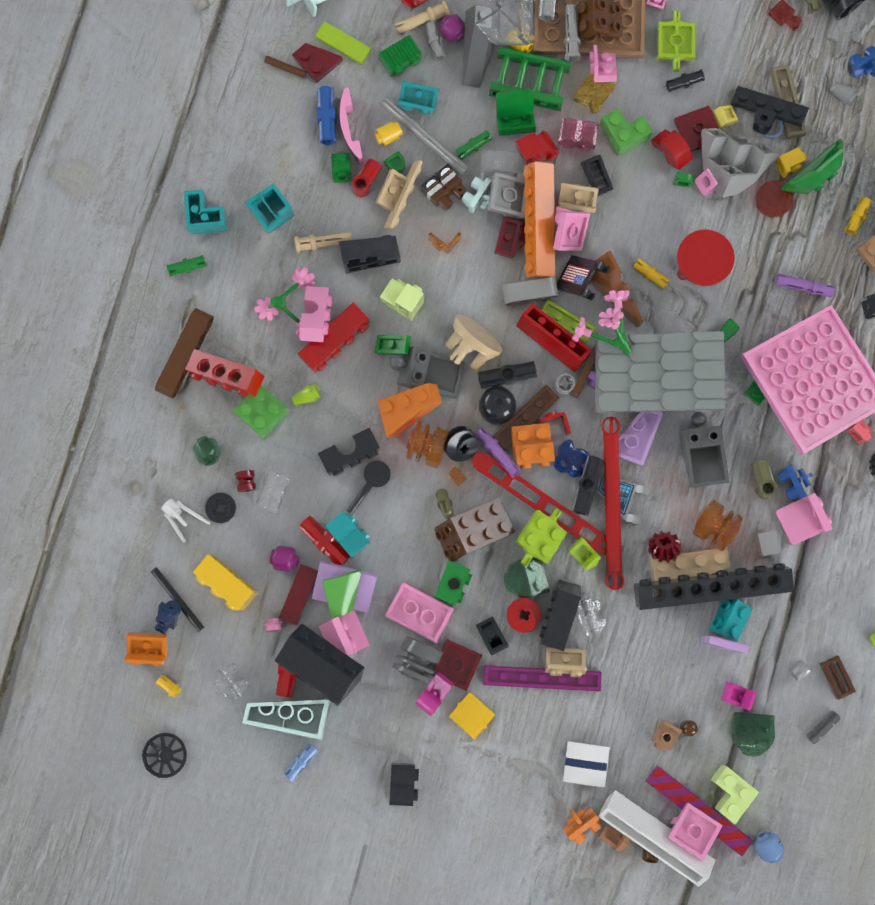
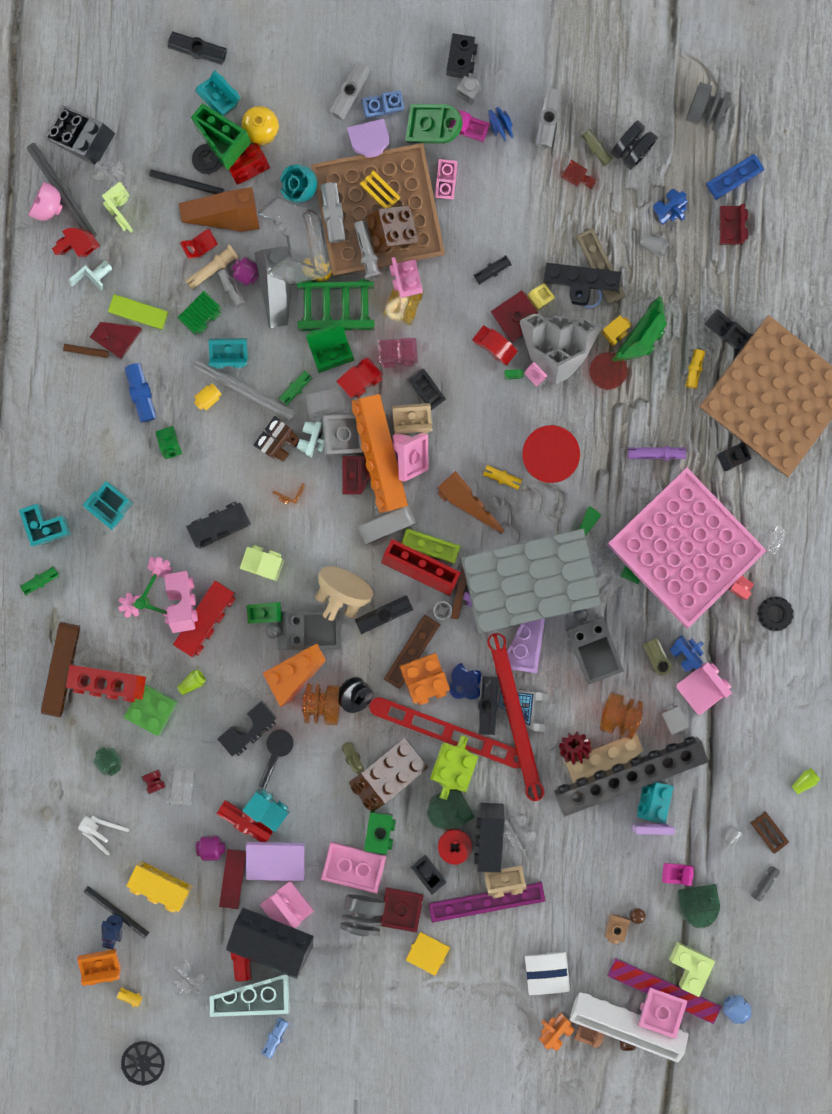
camera: 15 degrees left, 5 degrees up
black gear [205,493,237,524] -> none
bright pink plate [264,618,283,632] -> none
tan pin [294,232,352,253] -> none
bright green slope [322,570,362,618] -> none
bright pink slope [340,88,364,165] -> none
red piece [352,159,382,197] -> none
tan bracket [375,160,423,230] -> none
green tile [384,151,406,173] -> none
black brick [389,763,419,806] -> none
dark pink plate [415,672,454,716] -> none
clear orange piece [449,467,467,486] -> none
medium lavender pin [475,427,521,478] -> none
black cylinder [479,386,516,425] -> none
red bracket [539,411,571,435] -> none
black flag [557,255,610,301] -> none
lime bracket [568,537,601,571] -> none
bright pink plant [572,291,632,355] -> none
bright green brick [599,109,653,156] -> none
lime plate [657,10,696,72] -> none

